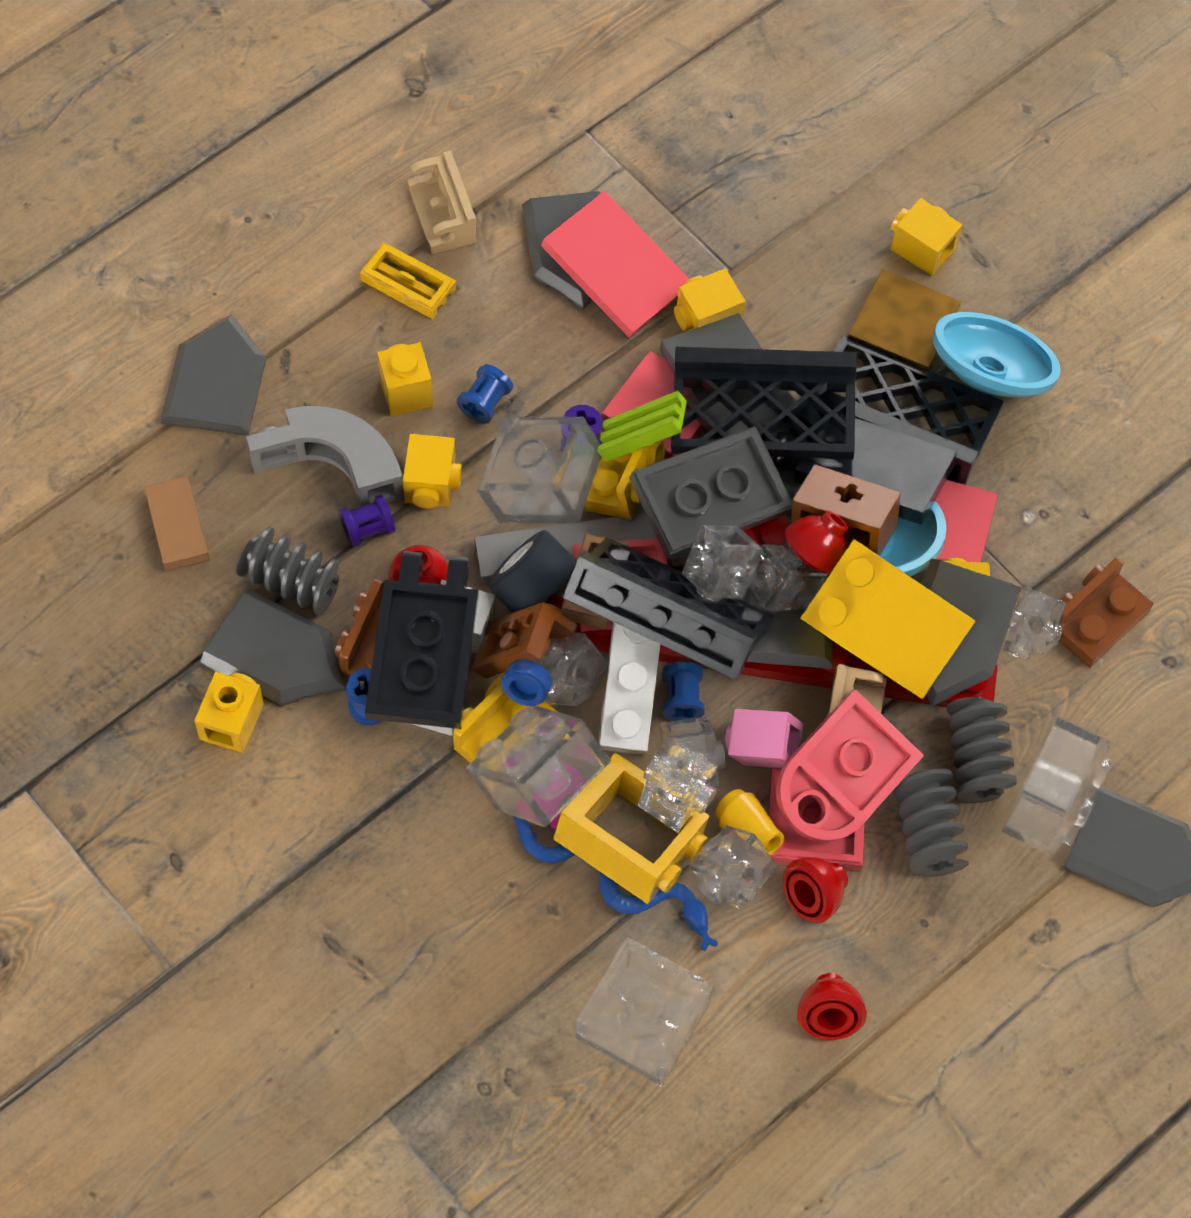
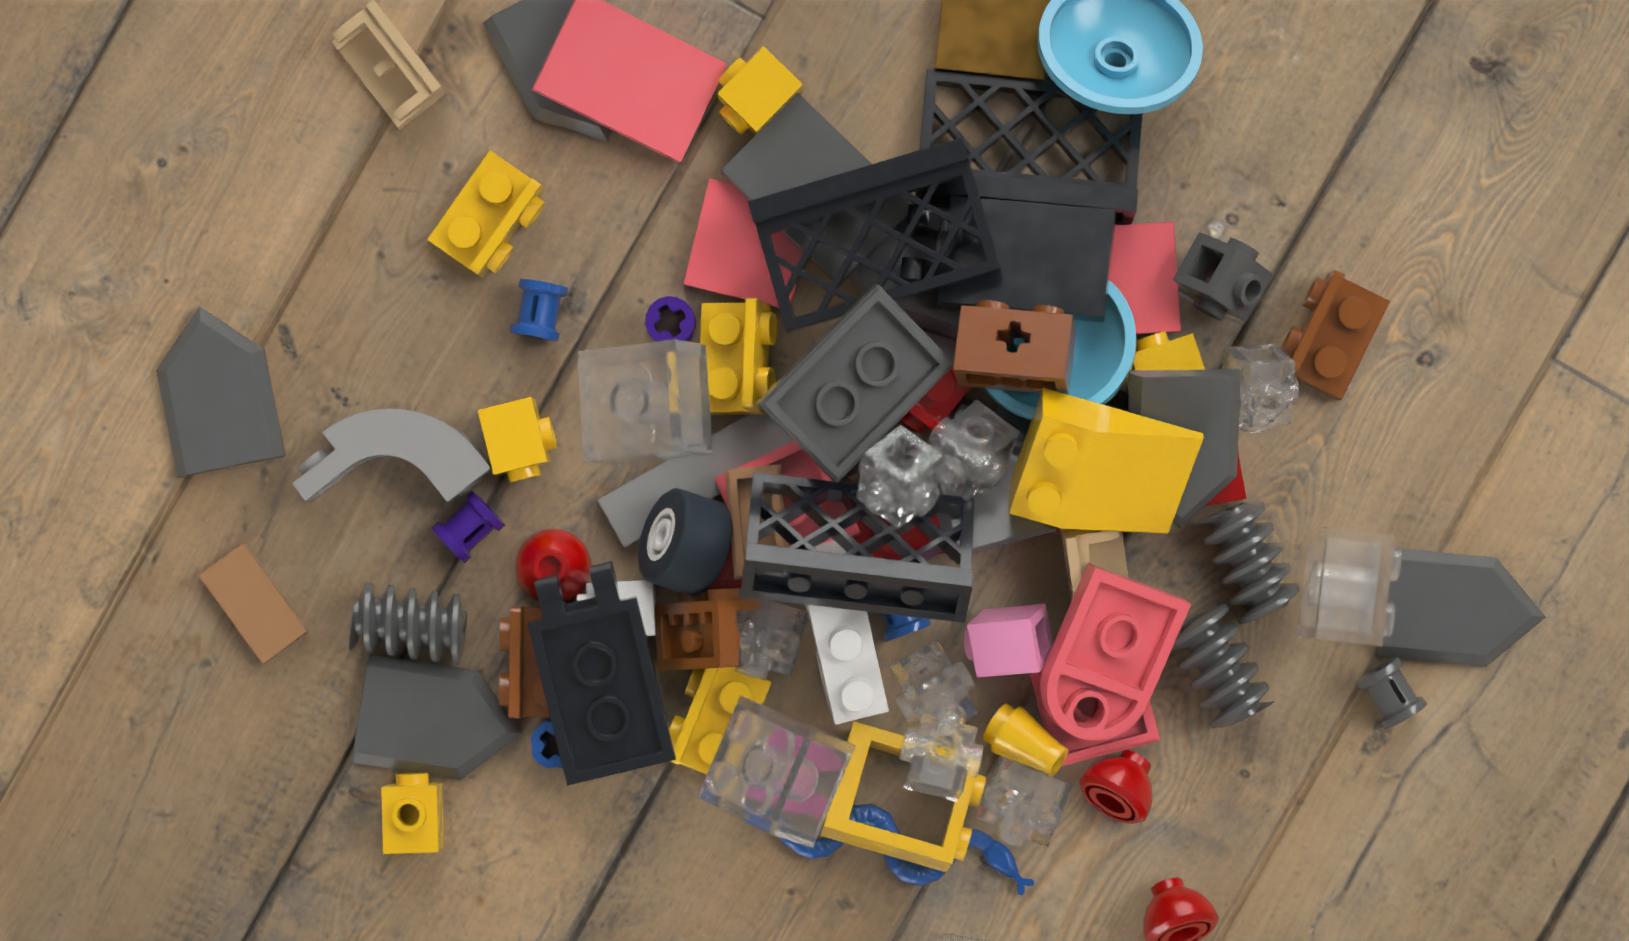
camera: 10 degrees left, 25 degrees up
yellow tile [360,242,456,320] -> none
yellow brick [377,342,433,416] -> none
blue tile [501,660,552,706] -> none
lime tile [597,391,687,462] -> none
red brick [785,510,848,574] -> none
none -> yellow bracket [427,150,546,278]
none -> dark grey brick [1173,232,1273,322]
none -> dark grey bush [1356,657,1427,729]

